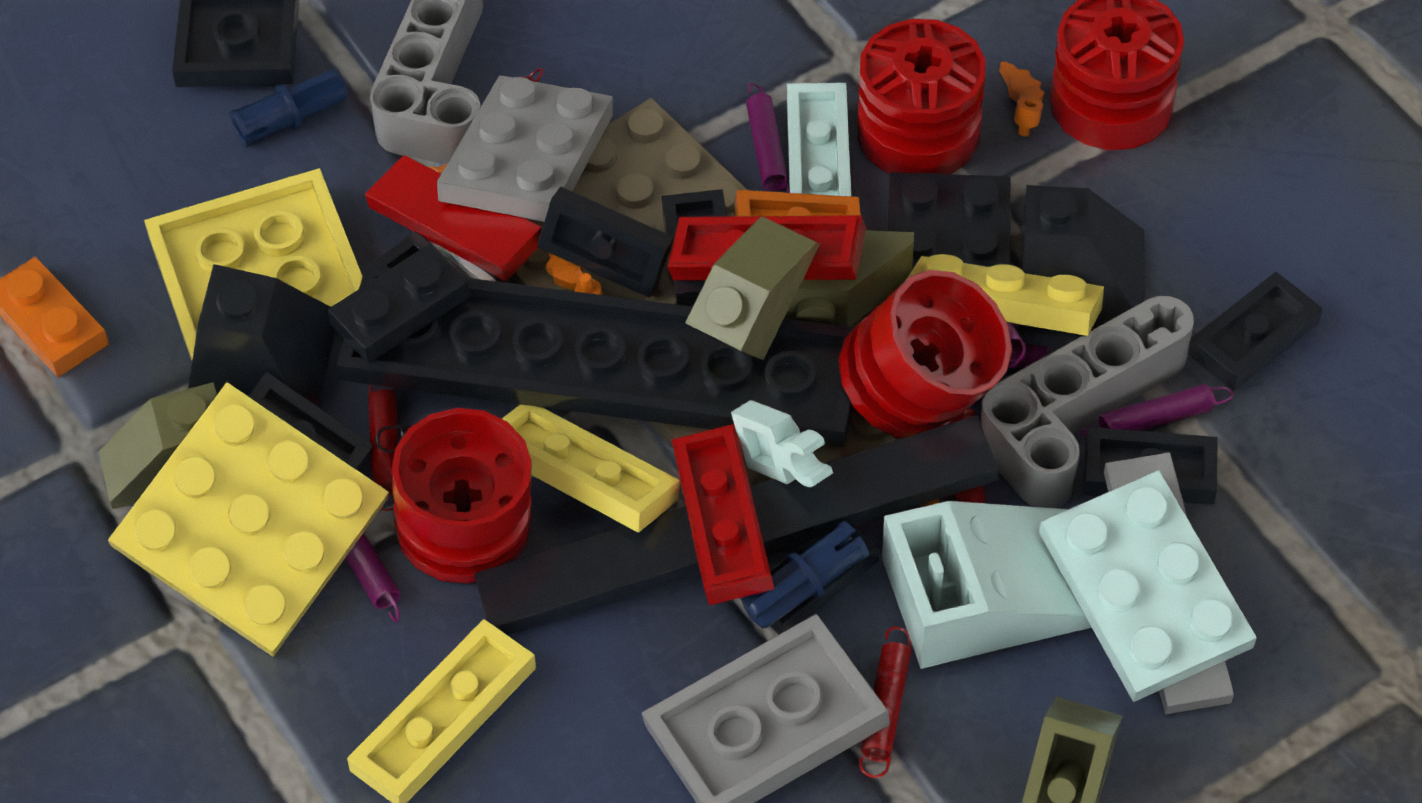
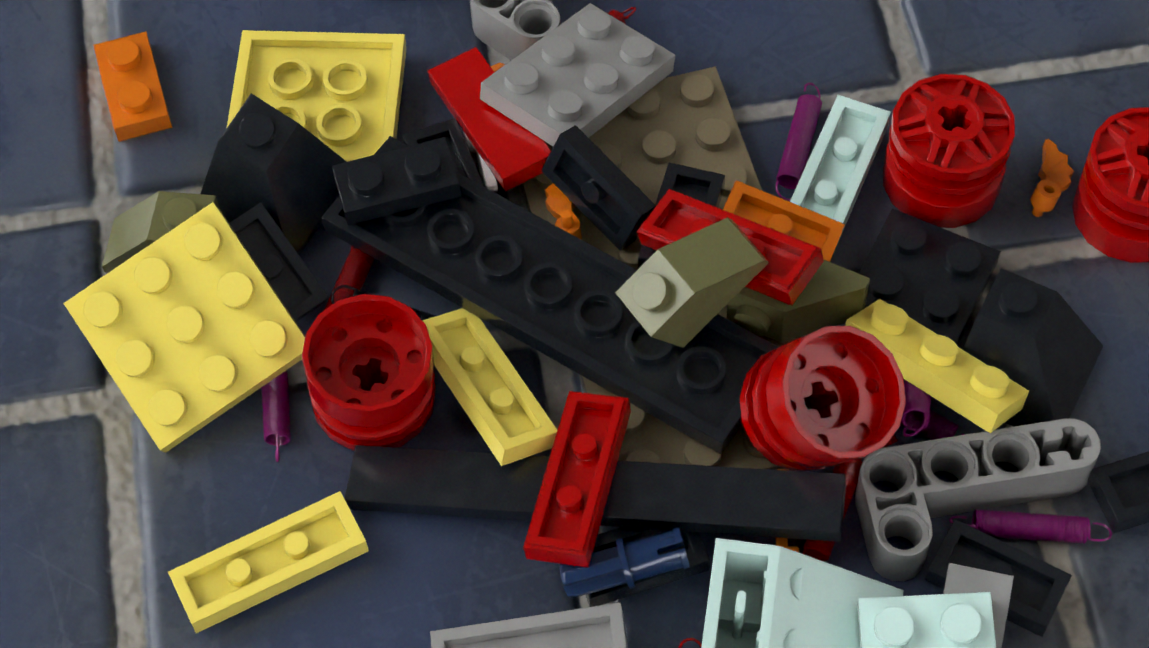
camera: 25 degrees right, 5 degrees up
light aqua plate [731,400,833,487] -> none

